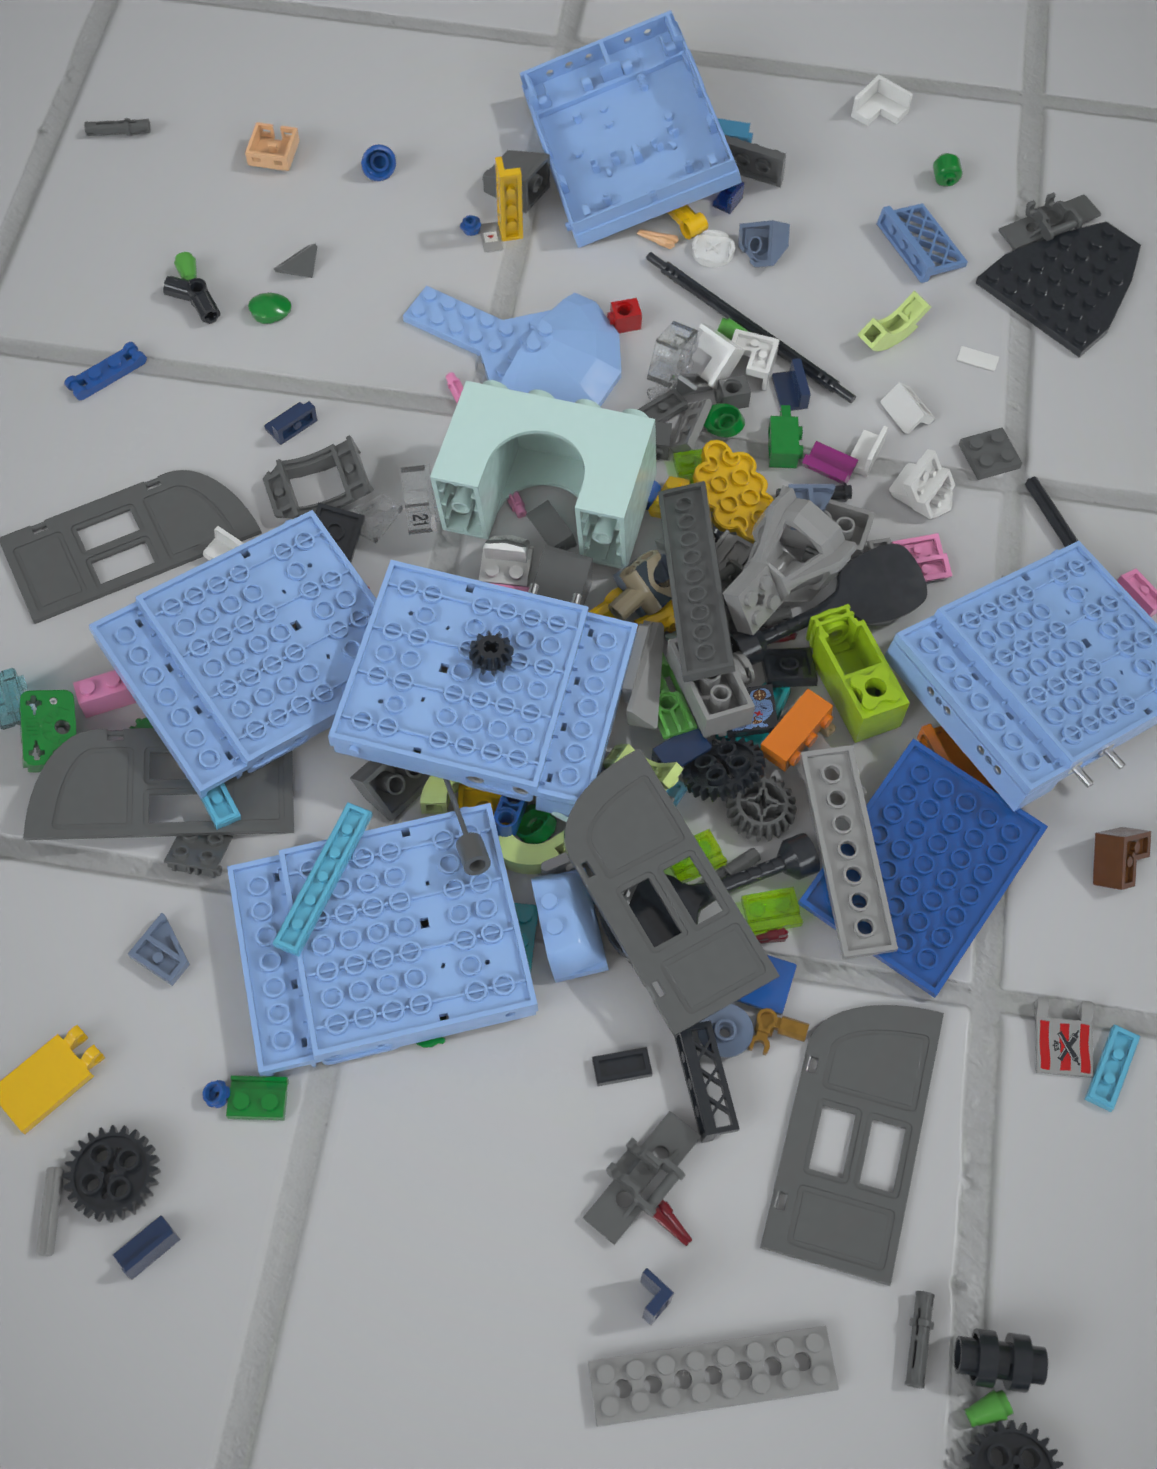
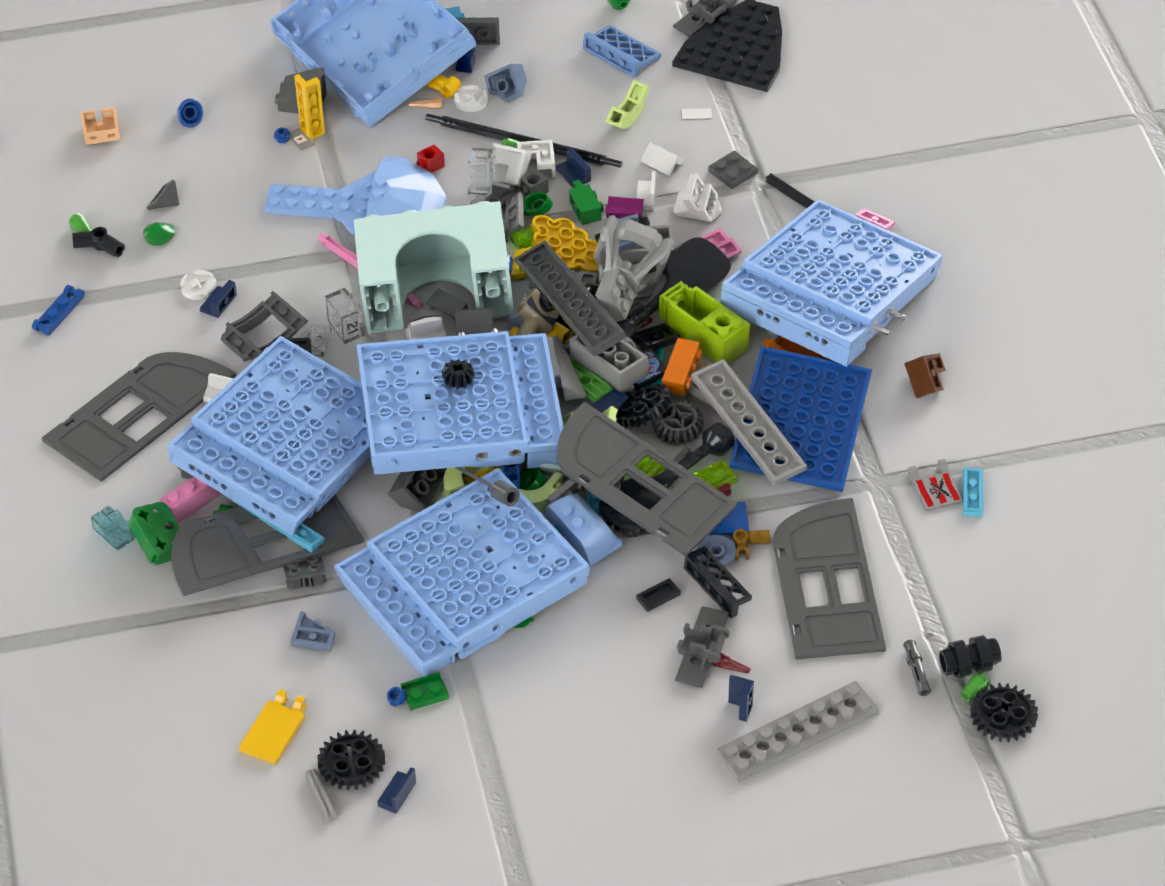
camera: 20 degrees left, 15 degrees down
medium azure tile [272,802,373,957] -> none
none -> white tile [180,270,217,300]

